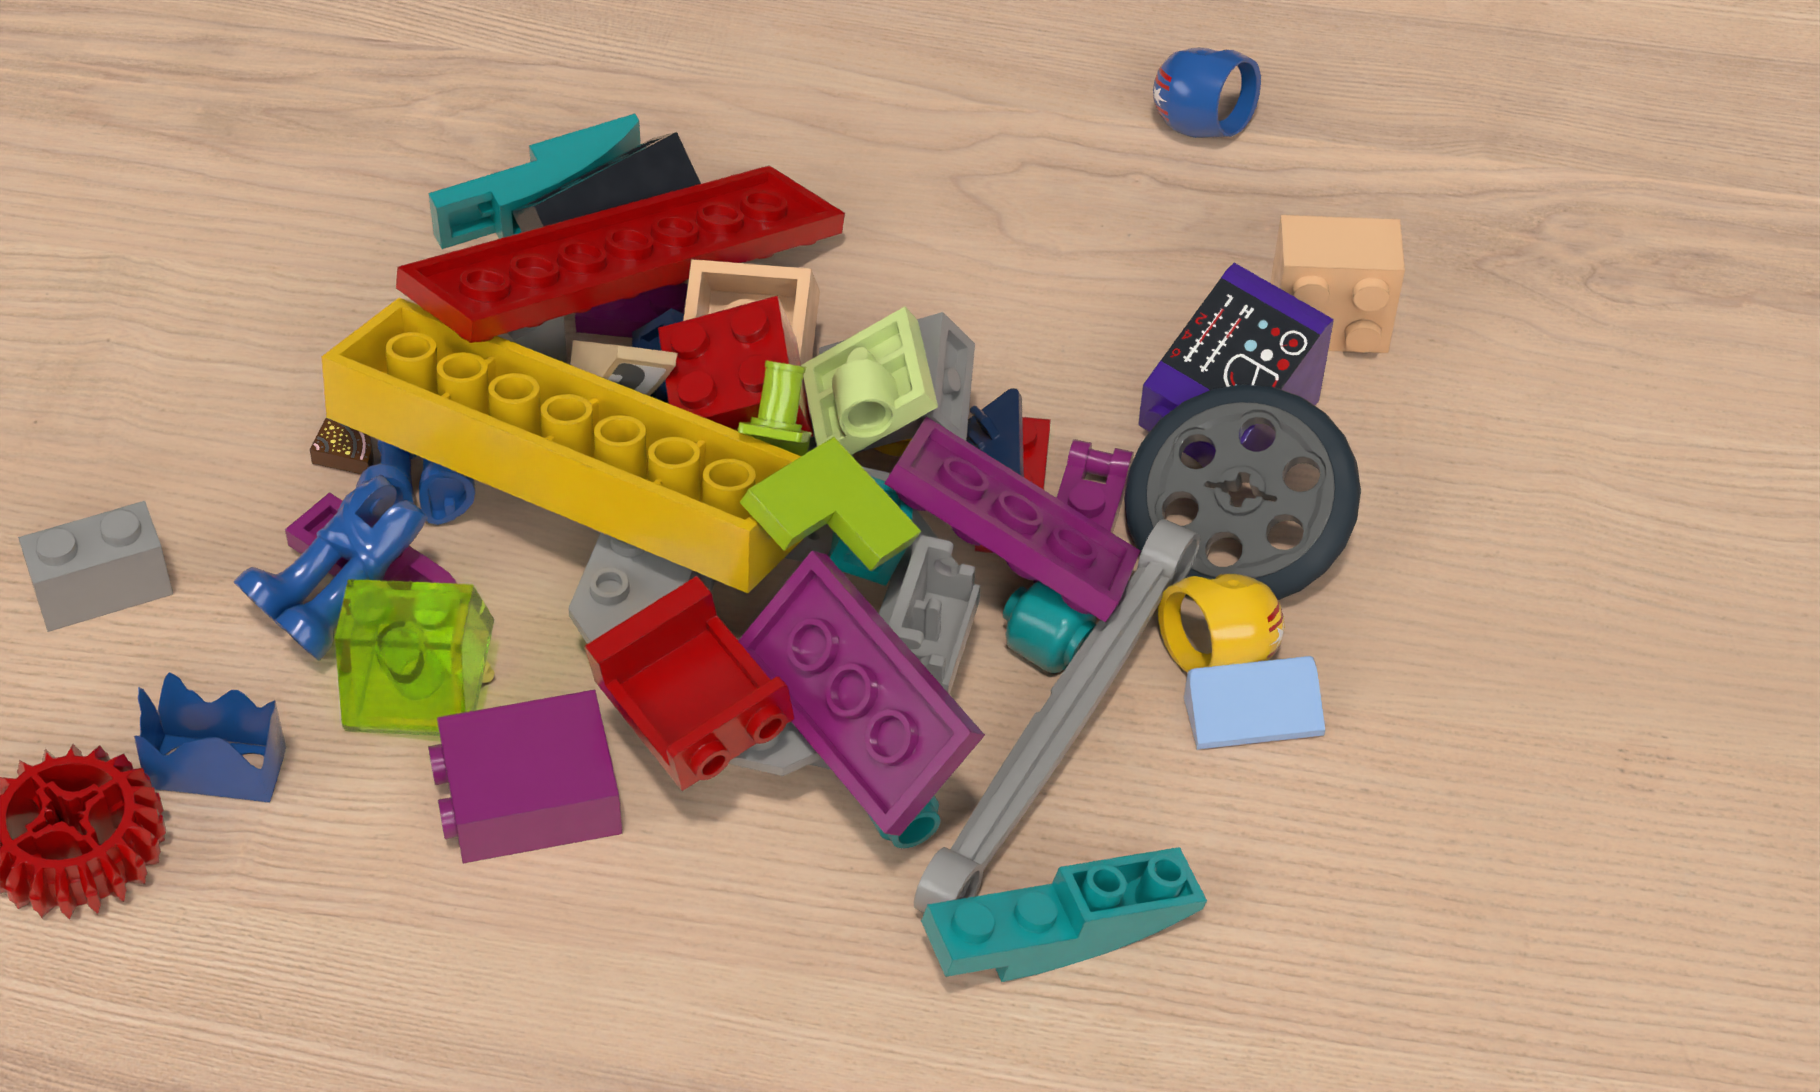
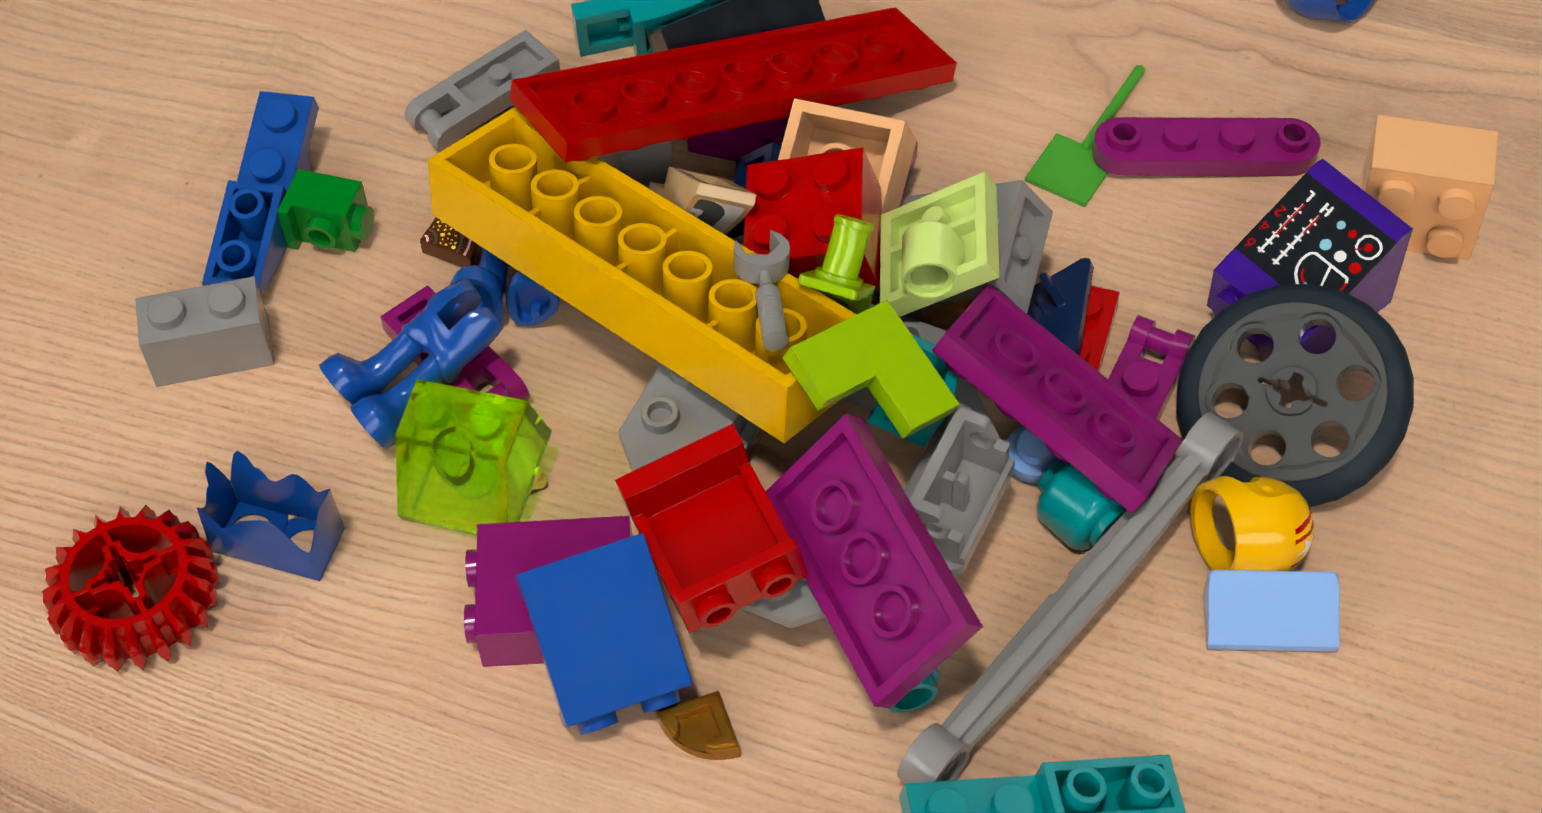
camera: 15 degrees right, 5 degrees up
none -> blue slope [202,91,319,294]
none -> green brick [277,169,374,252]
none -> light grey plate [405,30,561,152]
none -> blue panel [514,533,693,735]
none -> pearl gold tile [656,691,740,760]
none -> light grey piece [733,230,790,351]
none -> light blue plate [1006,426,1065,484]
none -> bright green piece [1025,65,1145,207]
none -> magenta plate [1092,117,1321,176]

